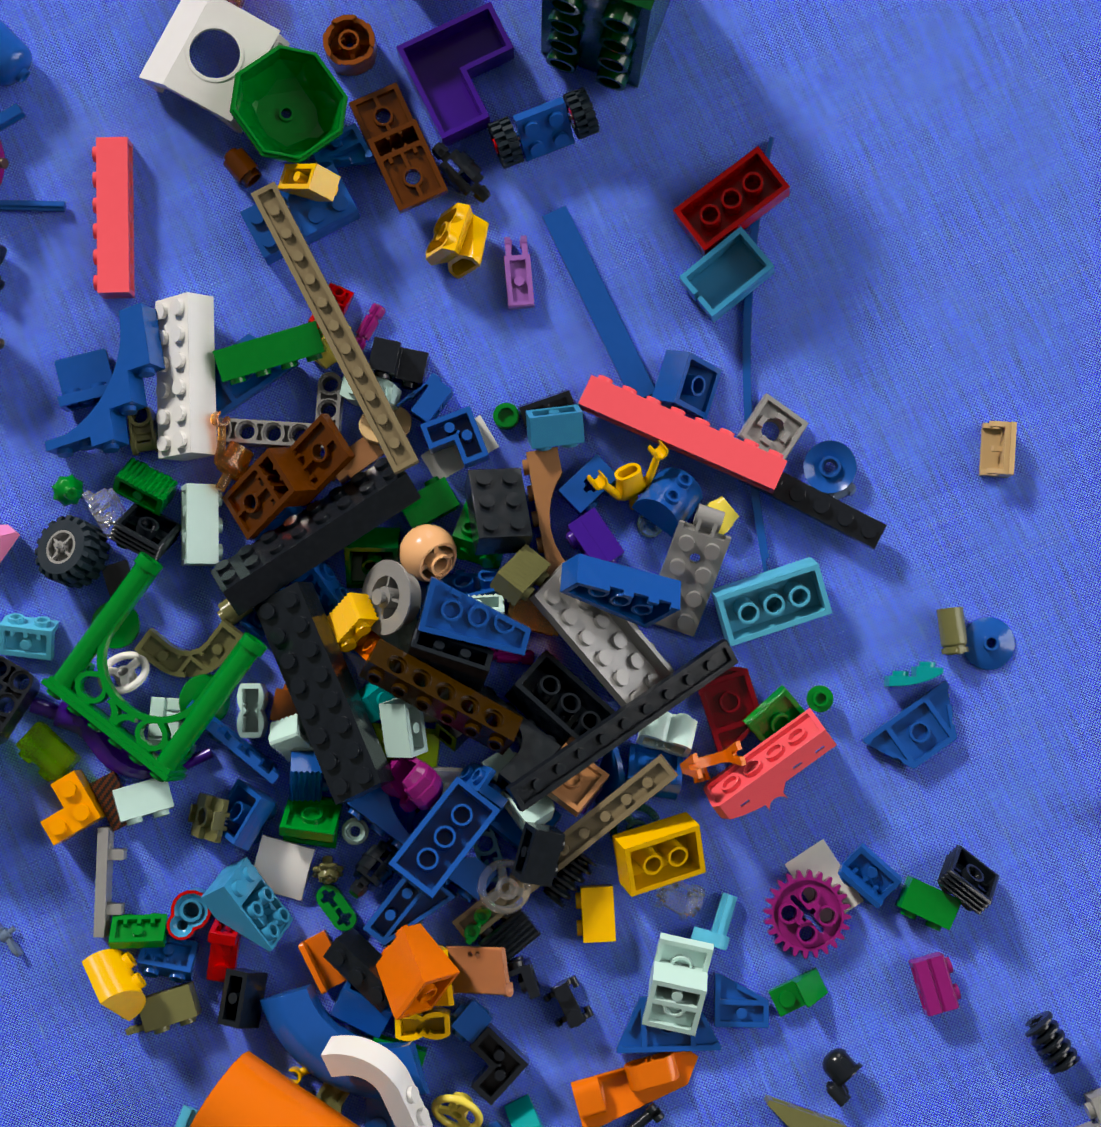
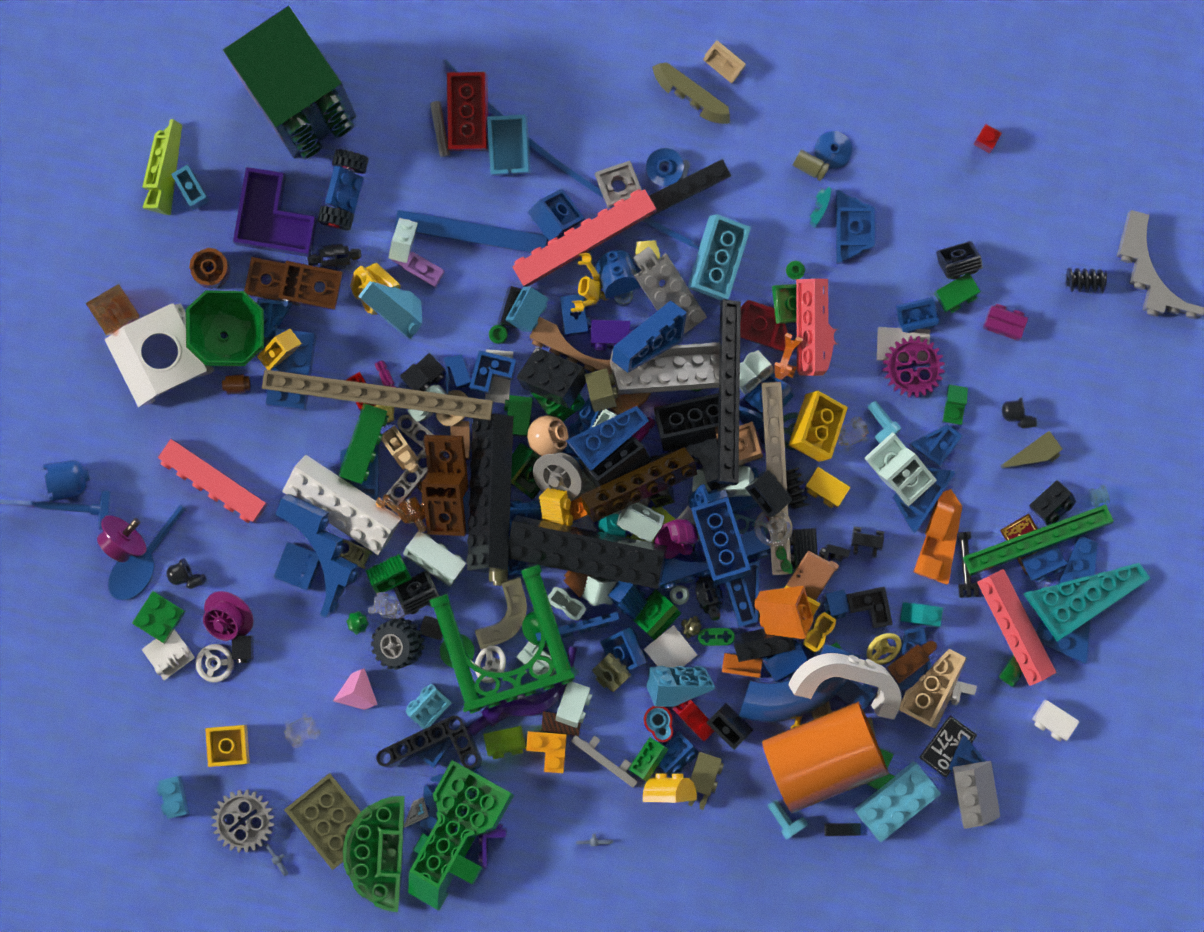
camera: 45 degrees left, 0 degrees up
none -> medium azure wedge [358,281,422,339]
none -> tan hinge [381,425,419,473]
none -> light aqua brick [388,218,418,263]
none -> light grey axle [430,101,450,157]
none -> olive brick [652,62,730,124]

